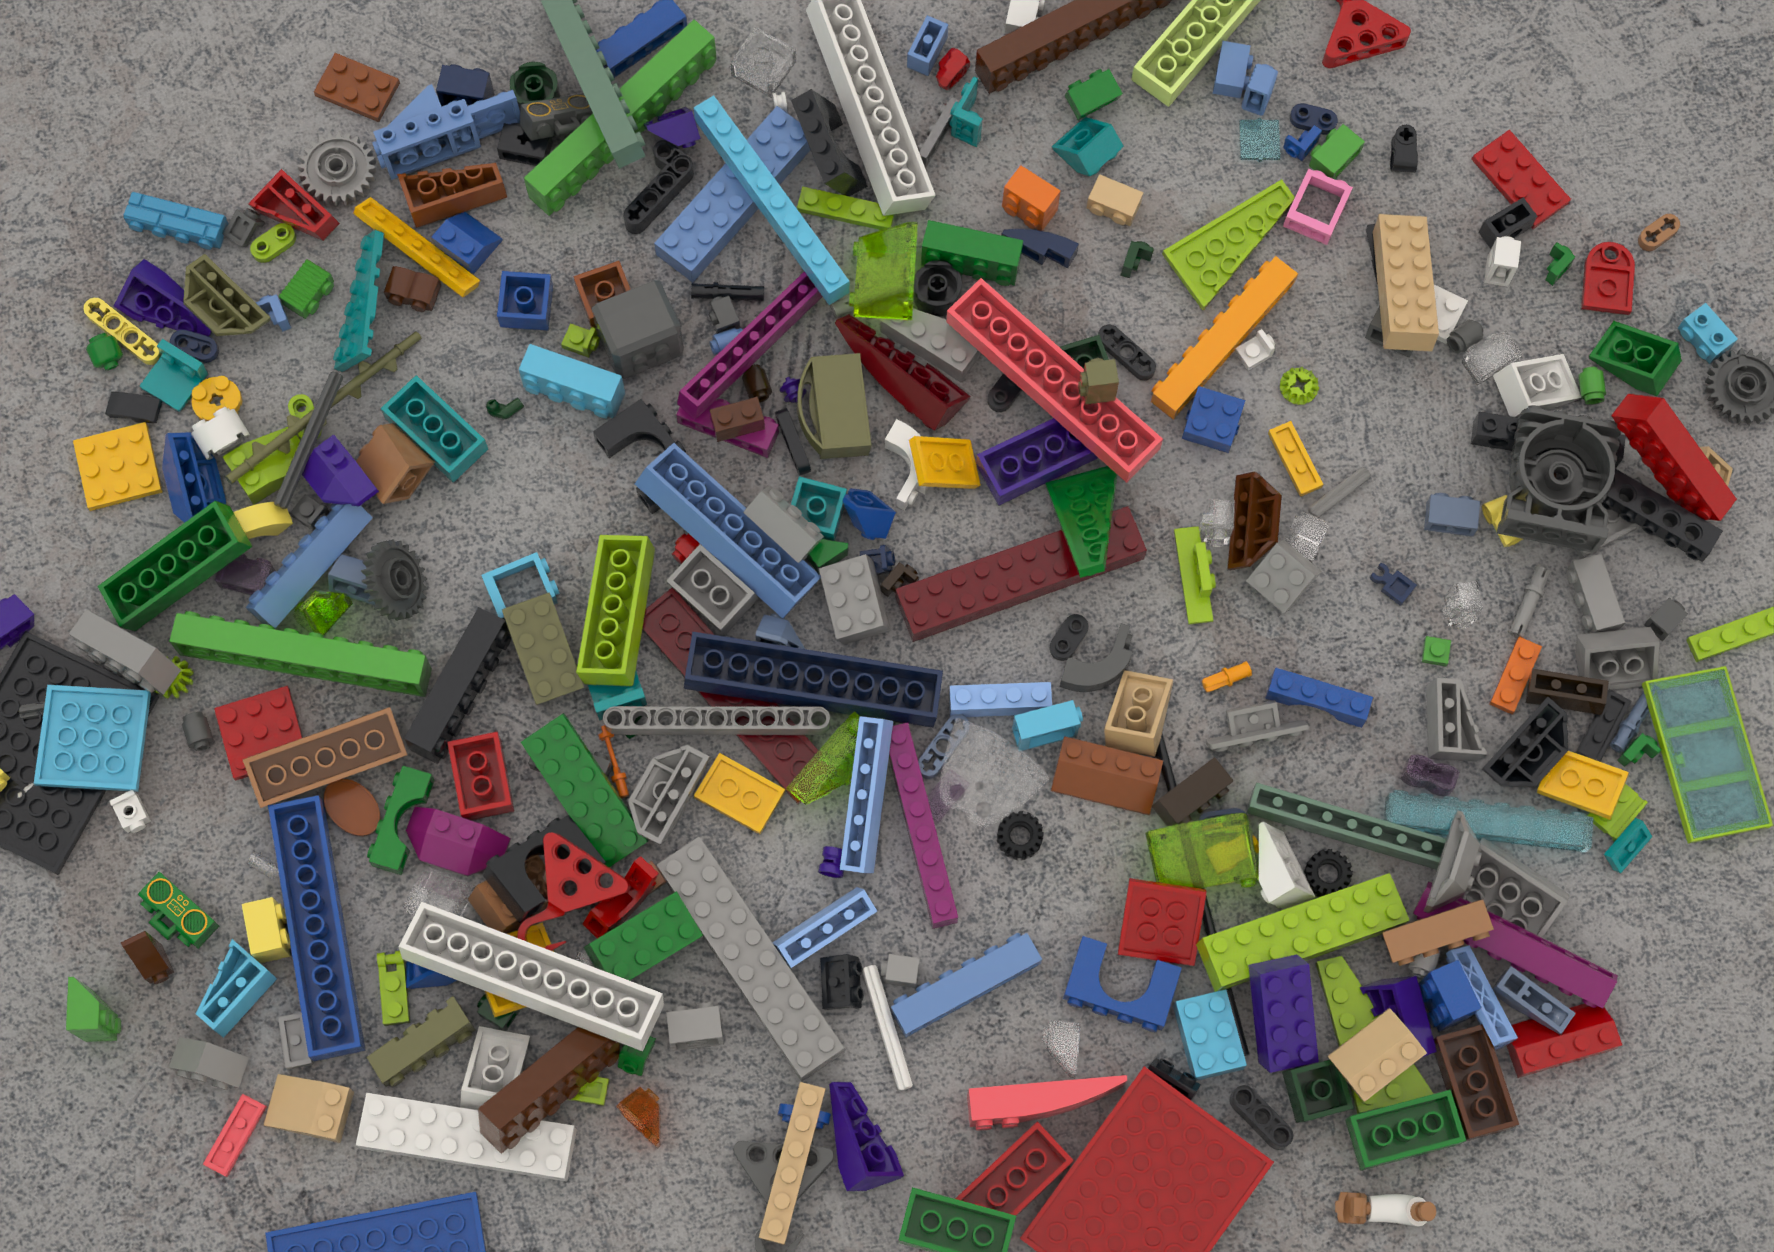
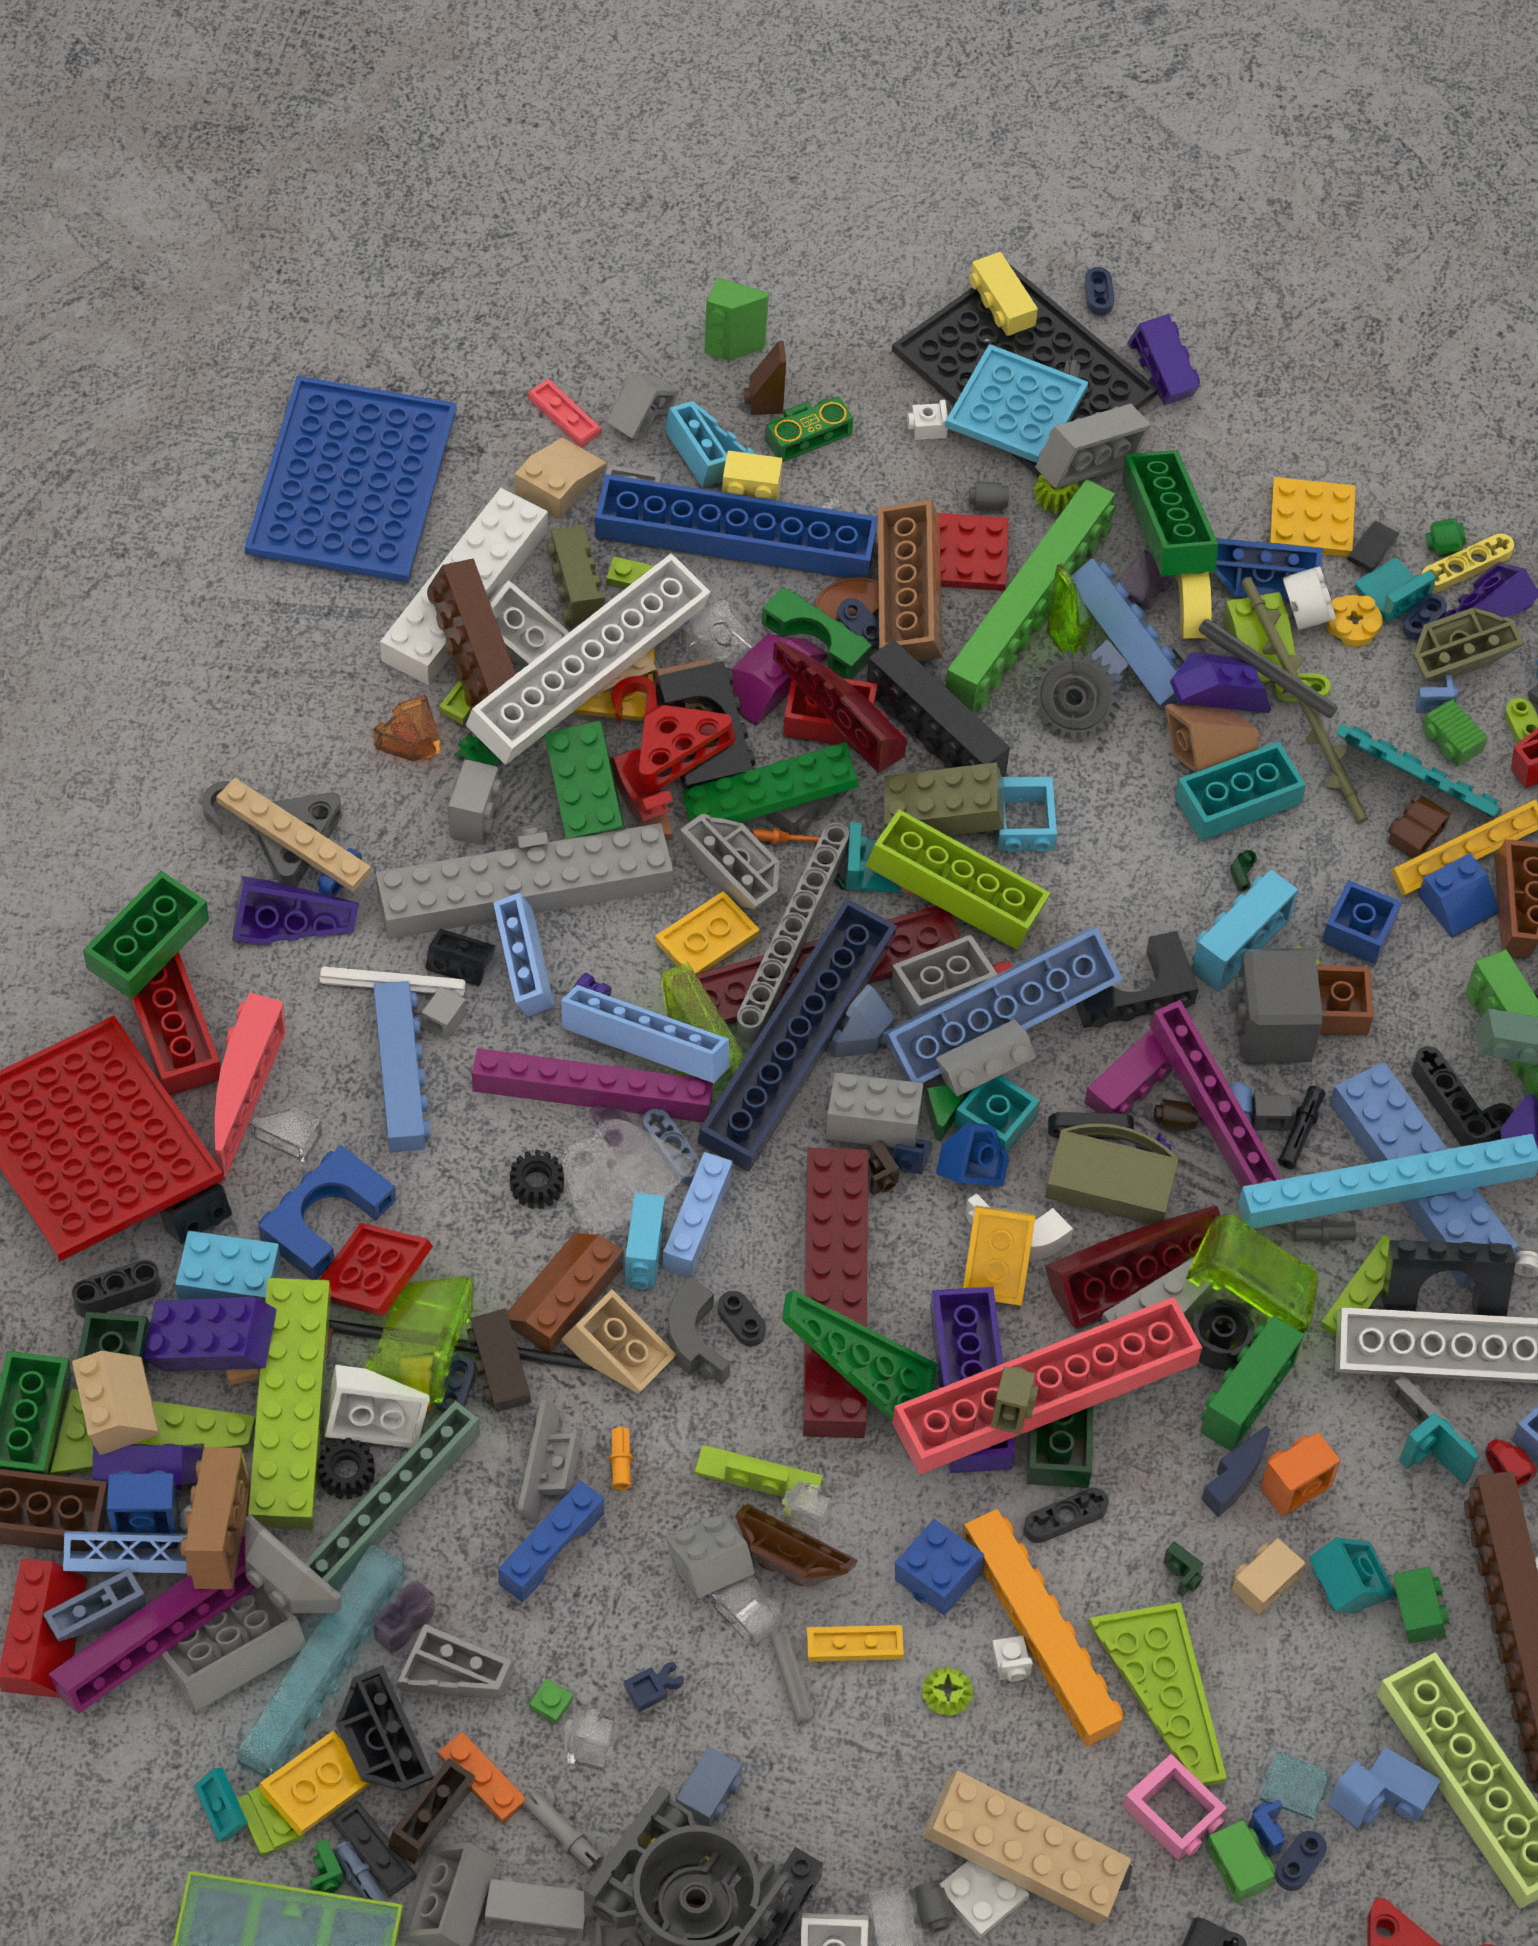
camera: 110 degrees right, 15 degrees down
reddish brown brick [710,397,765,442] -> none
none -> light grey plate [511,825,548,848]
none -> dark red wedge [773,640,907,773]
none -> dark blue plate [836,598,879,648]

